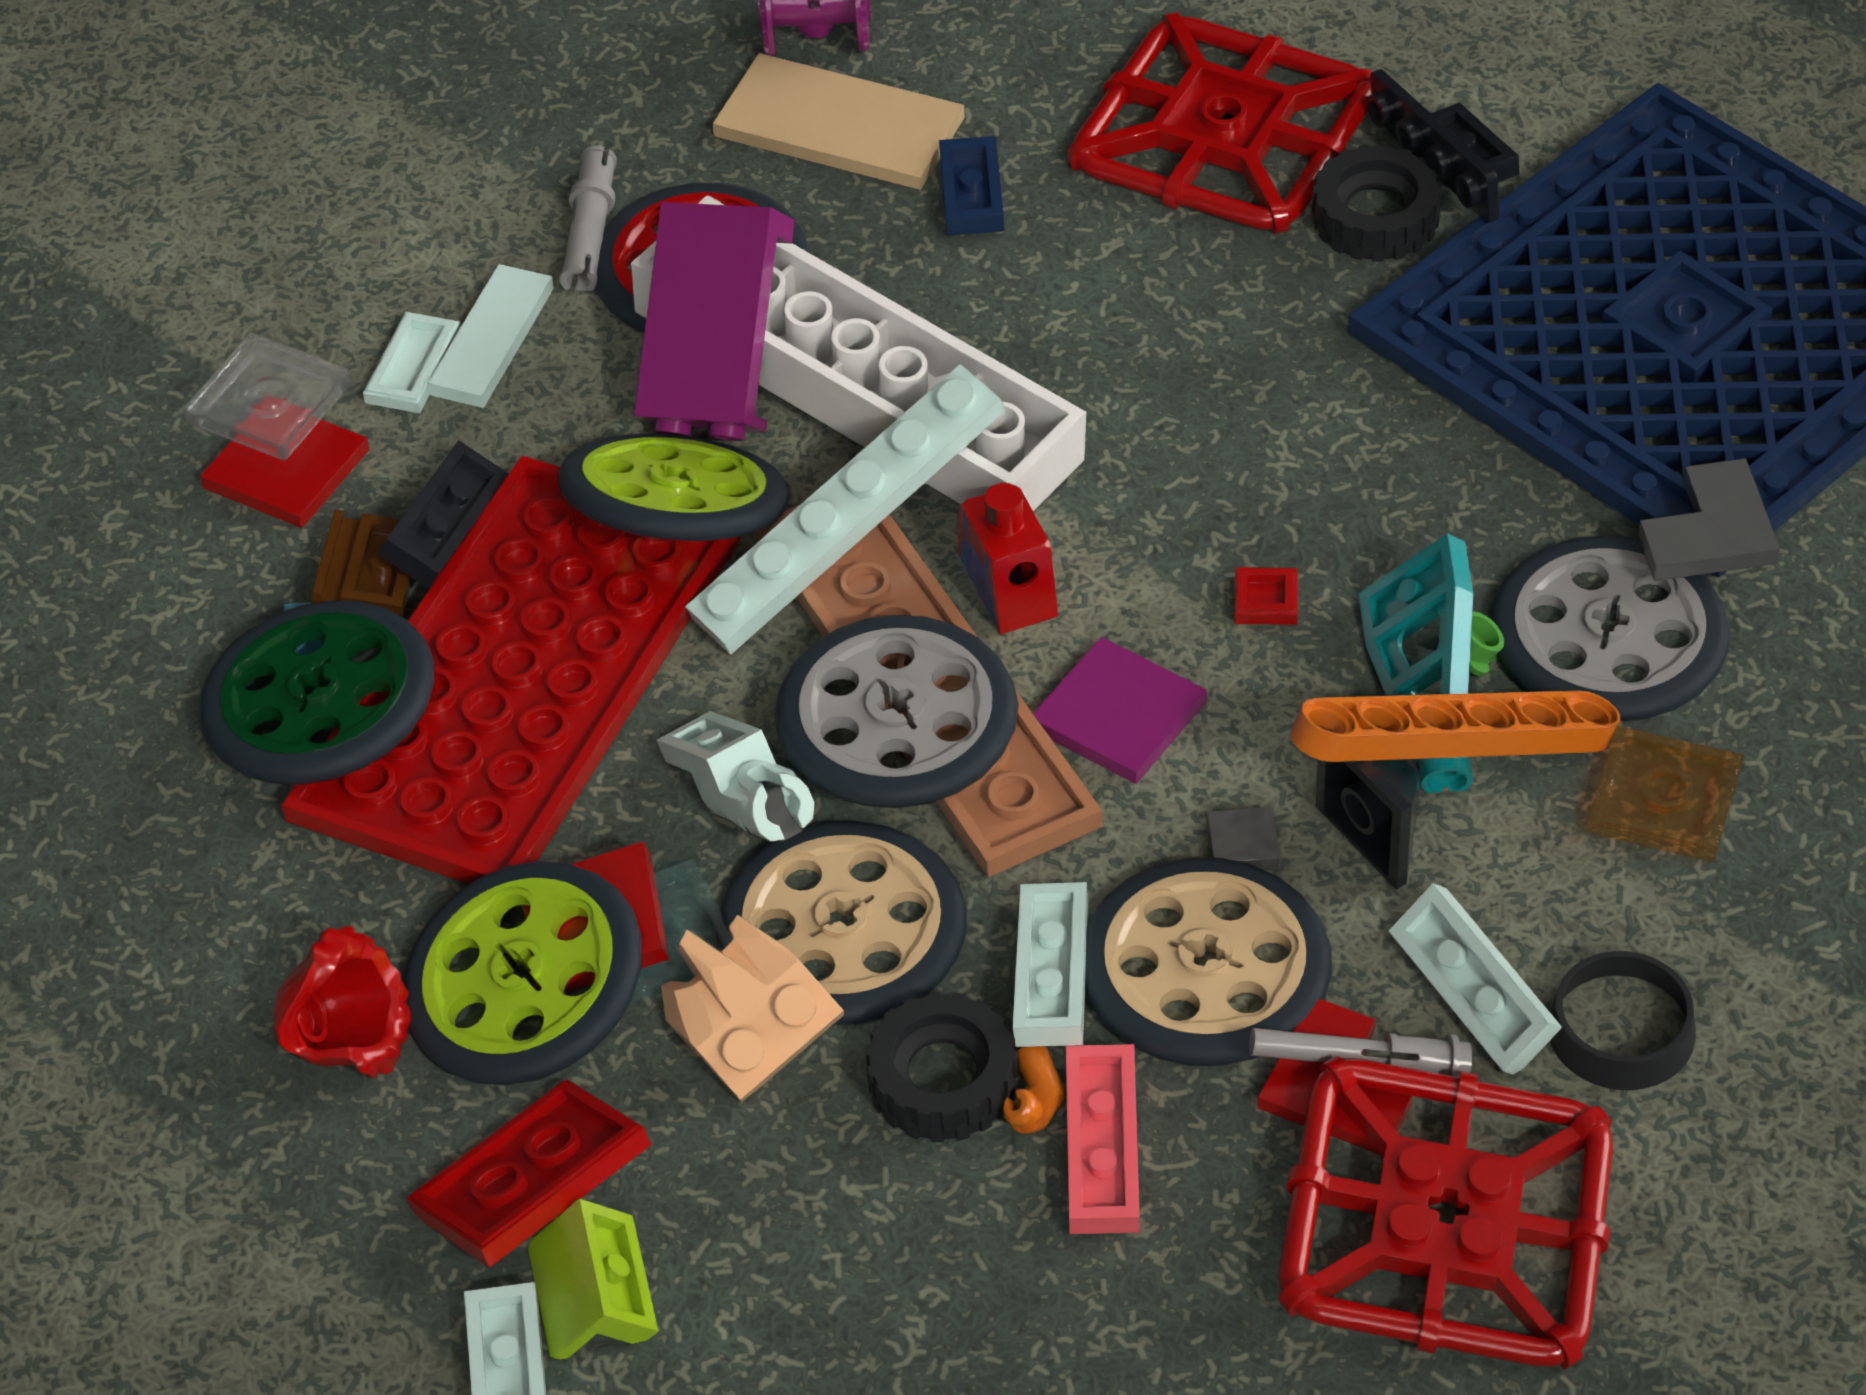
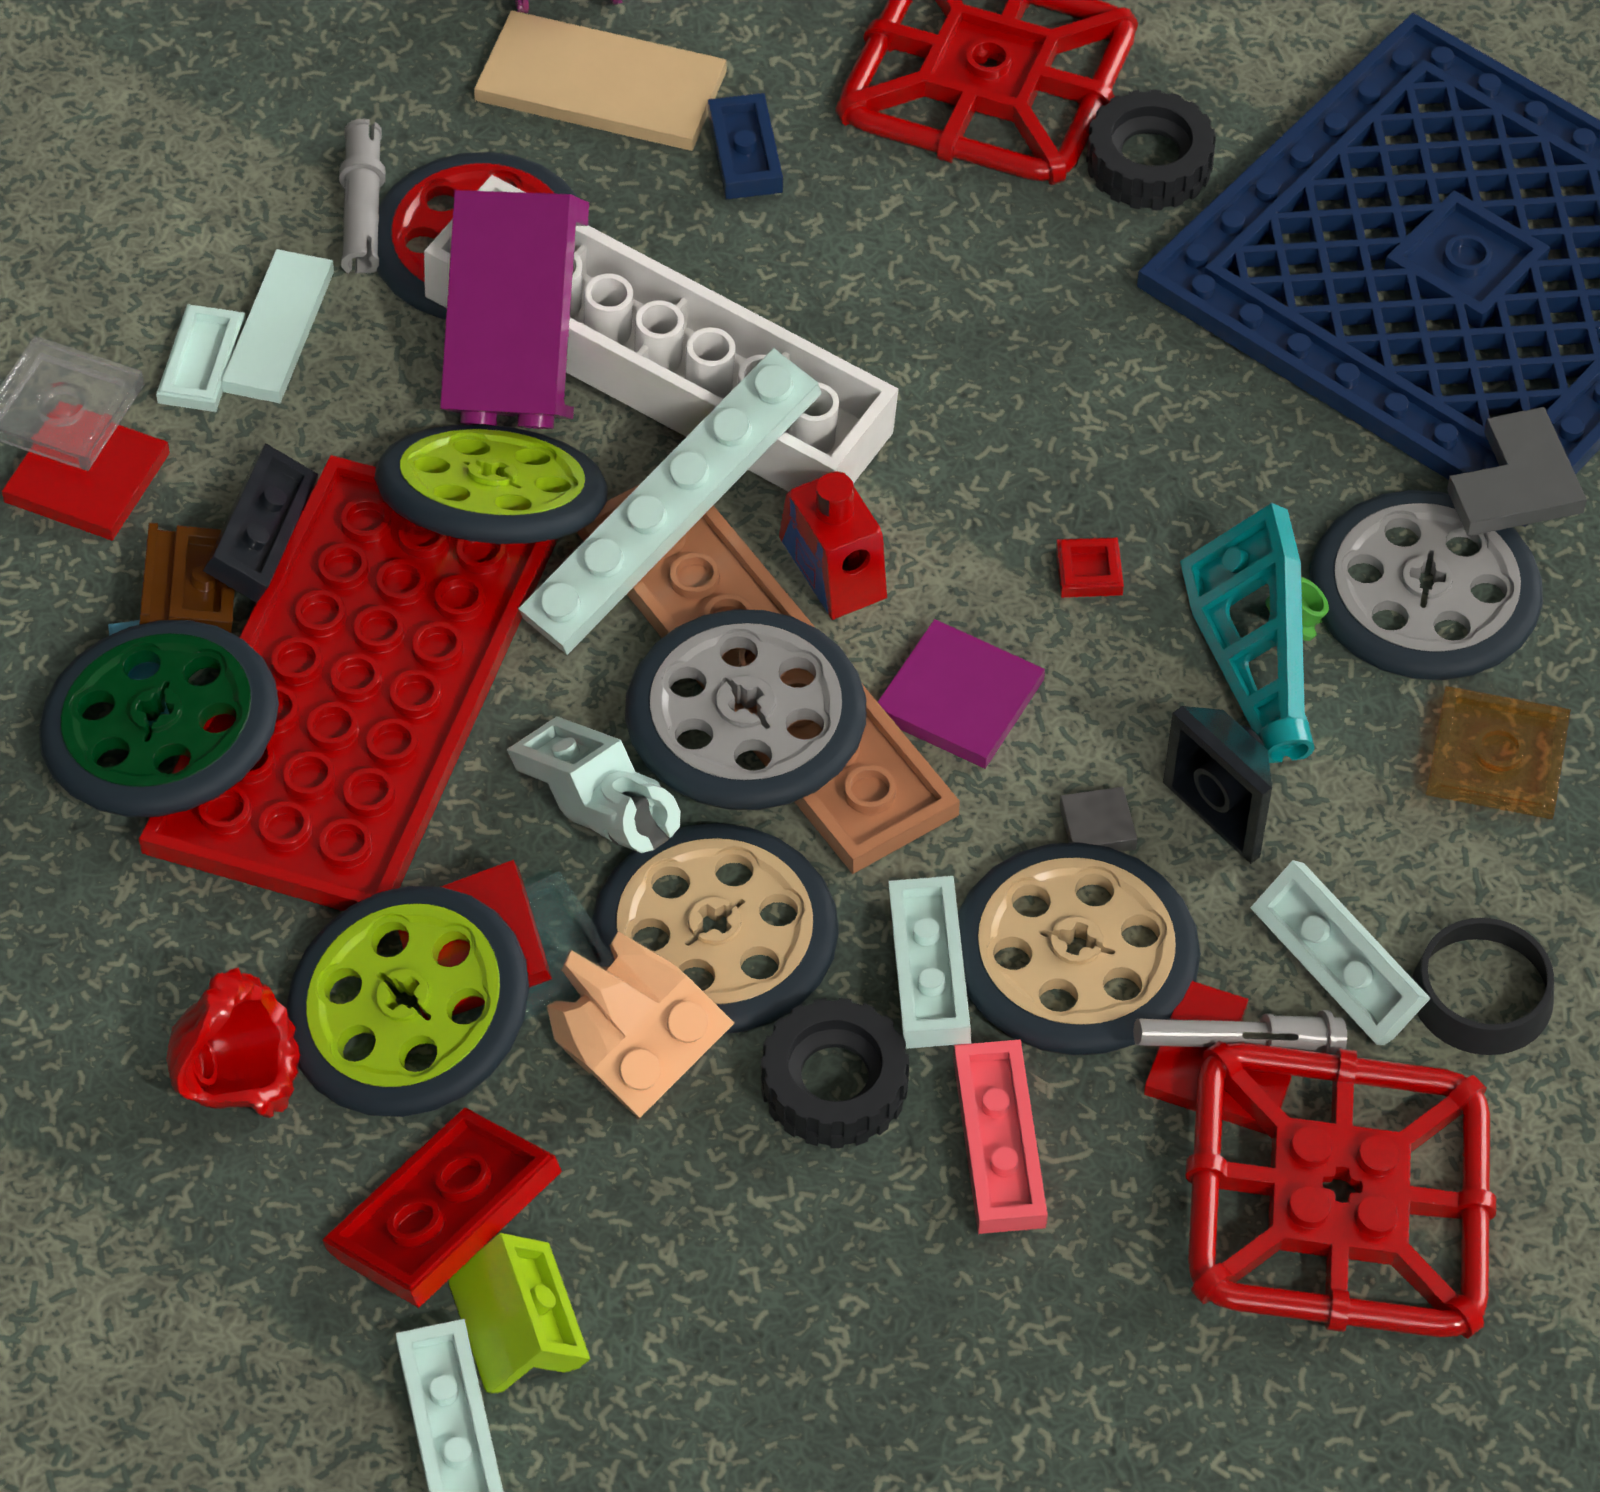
camera: 10 degrees left, 5 degrees up
orange arm [1003,1046,1066,1134] -> none
orange beam [1290,690,1620,762] -> none
black bracket [1367,69,1520,223] -> none

